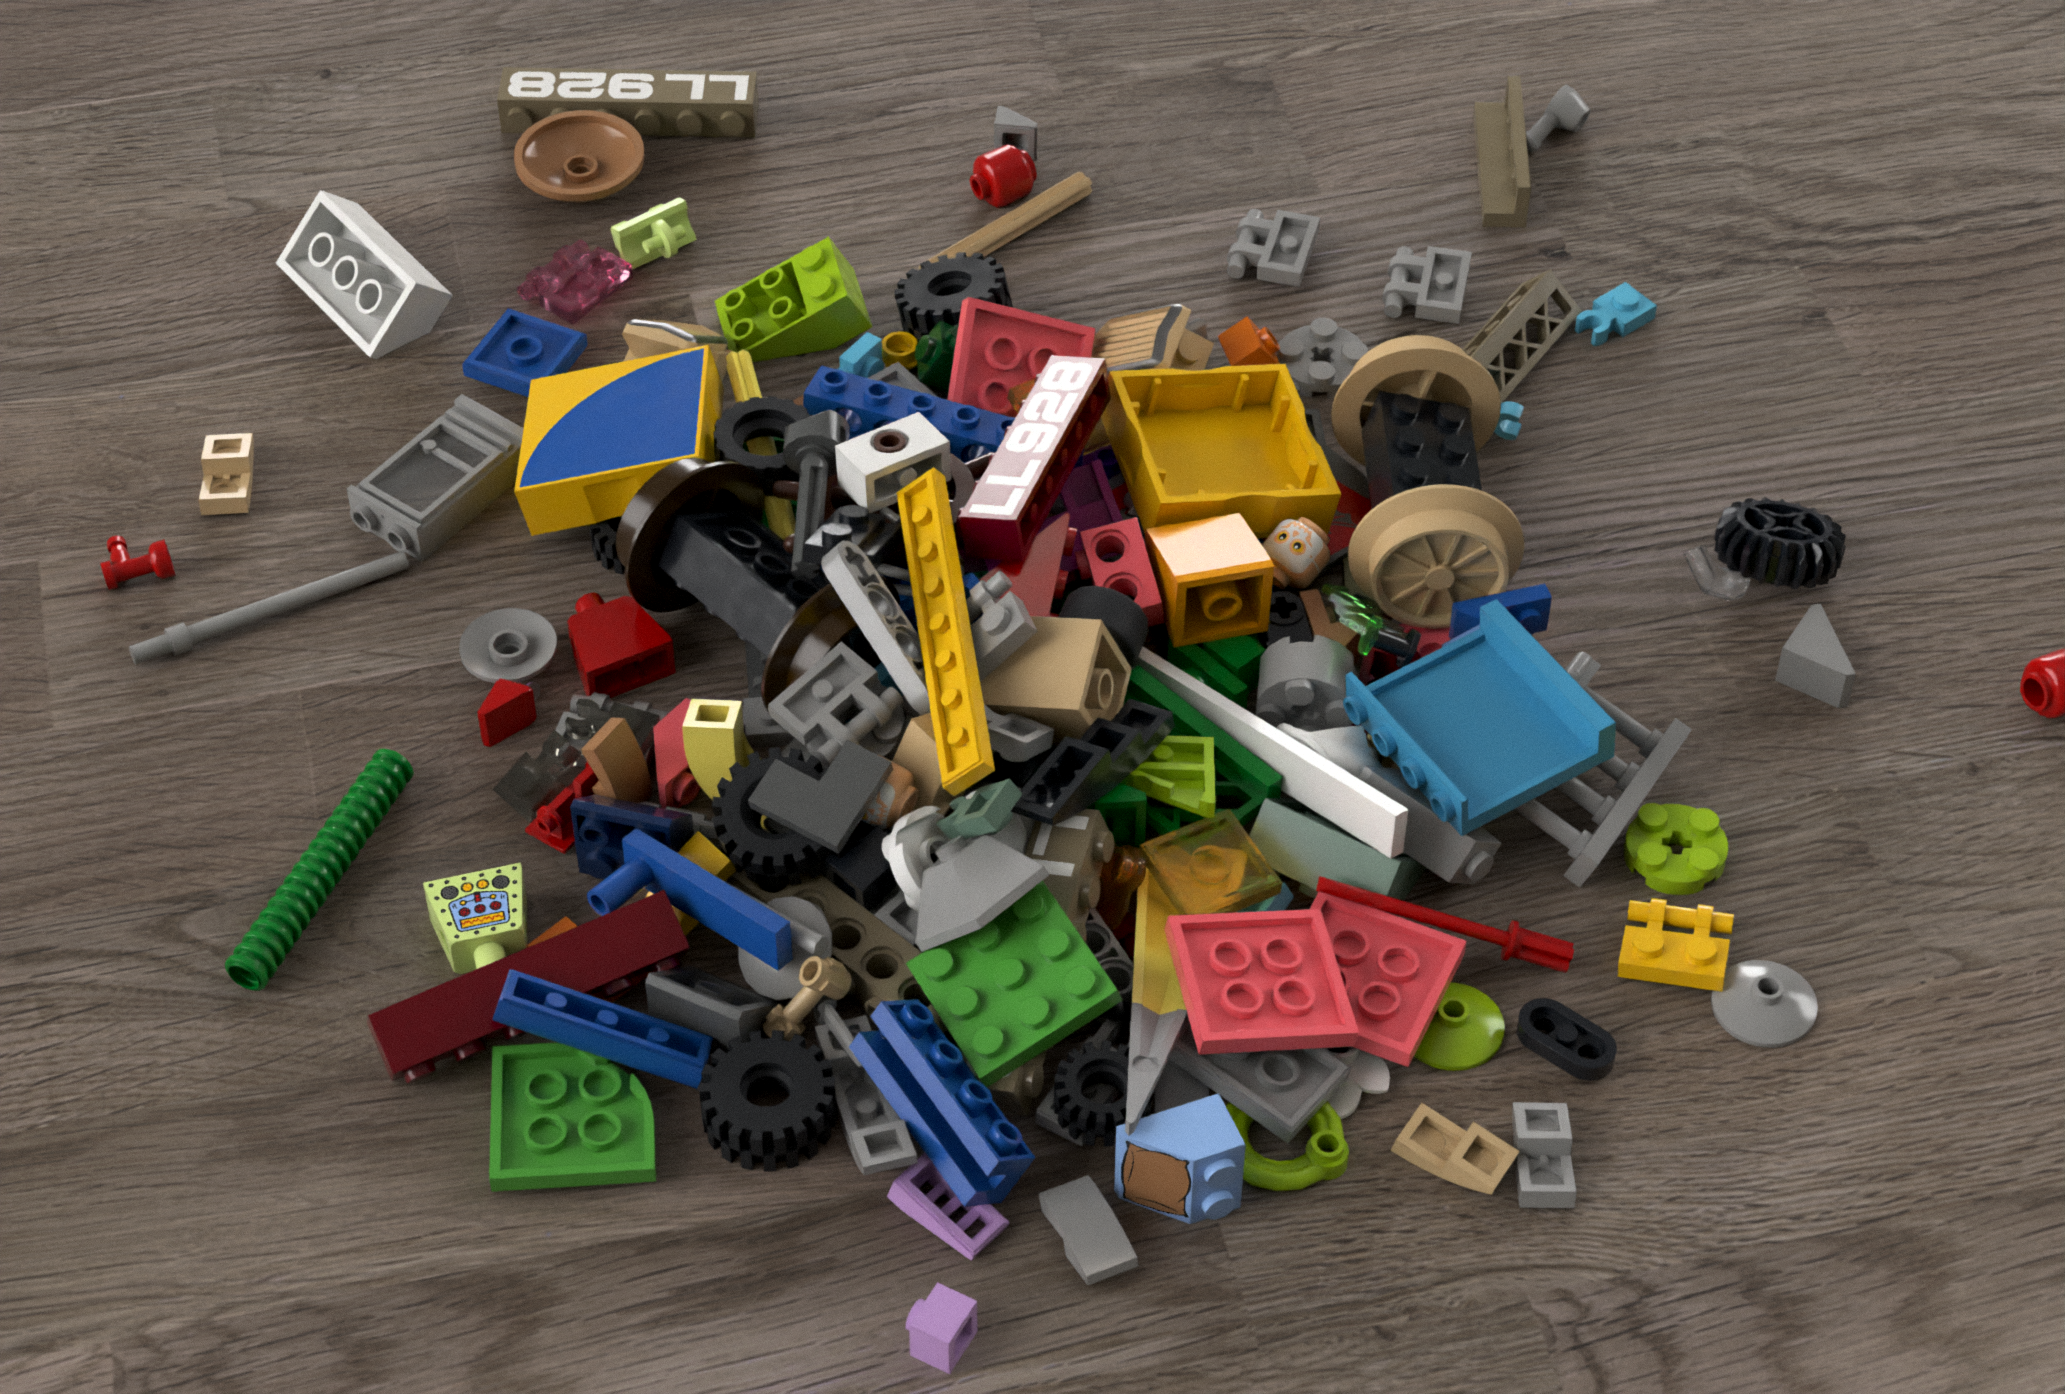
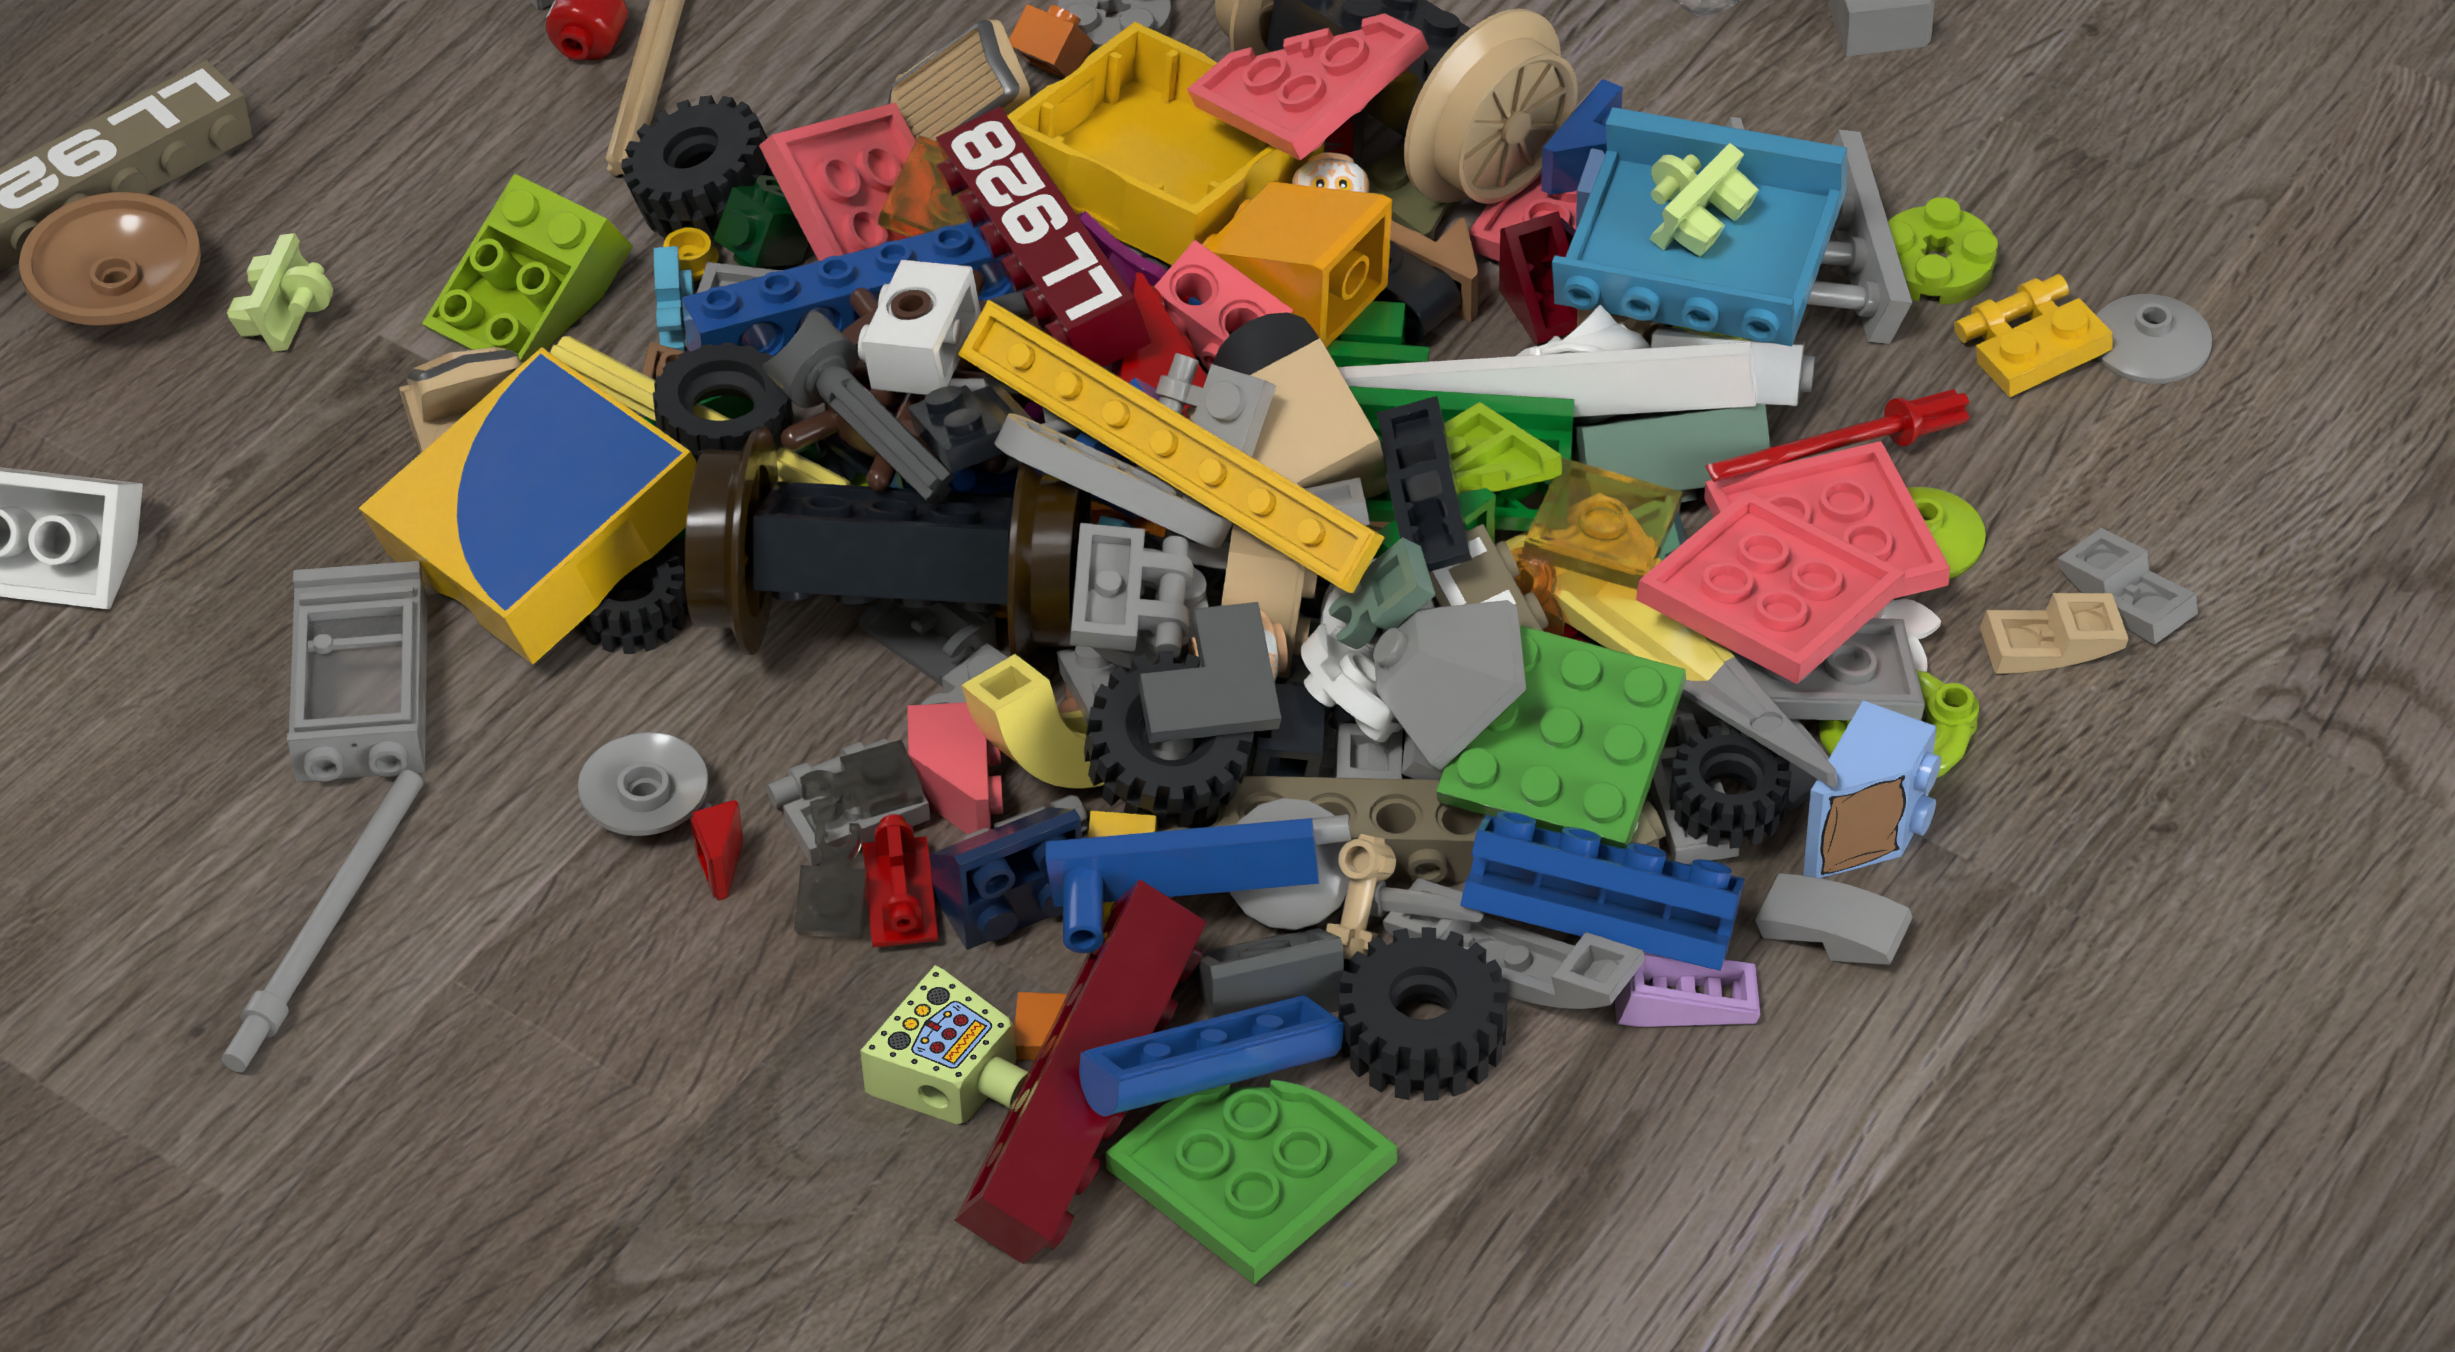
camera: 40 degrees left, 0 degrees up
red piece [100,535,176,590] -> none
tan slope [199,433,254,515] -> none
green piece [225,749,414,991] -> none
blue plate [462,308,588,397] -> none
clear pink plate [517,239,633,325] -> none
red torso [567,592,676,698] -> none
medium nougat slope [581,718,652,804] -> none
lavender plate [905,1282,977,1374] -> none
light grey brick [1256,635,1357,732] -> none
piece [1321,584,1421,669] -> none
black plate [1517,998,1617,1081] -> none
none -> coral plate [1187,13,1429,161]
none -> yellowish green hips [1650,143,1759,257]

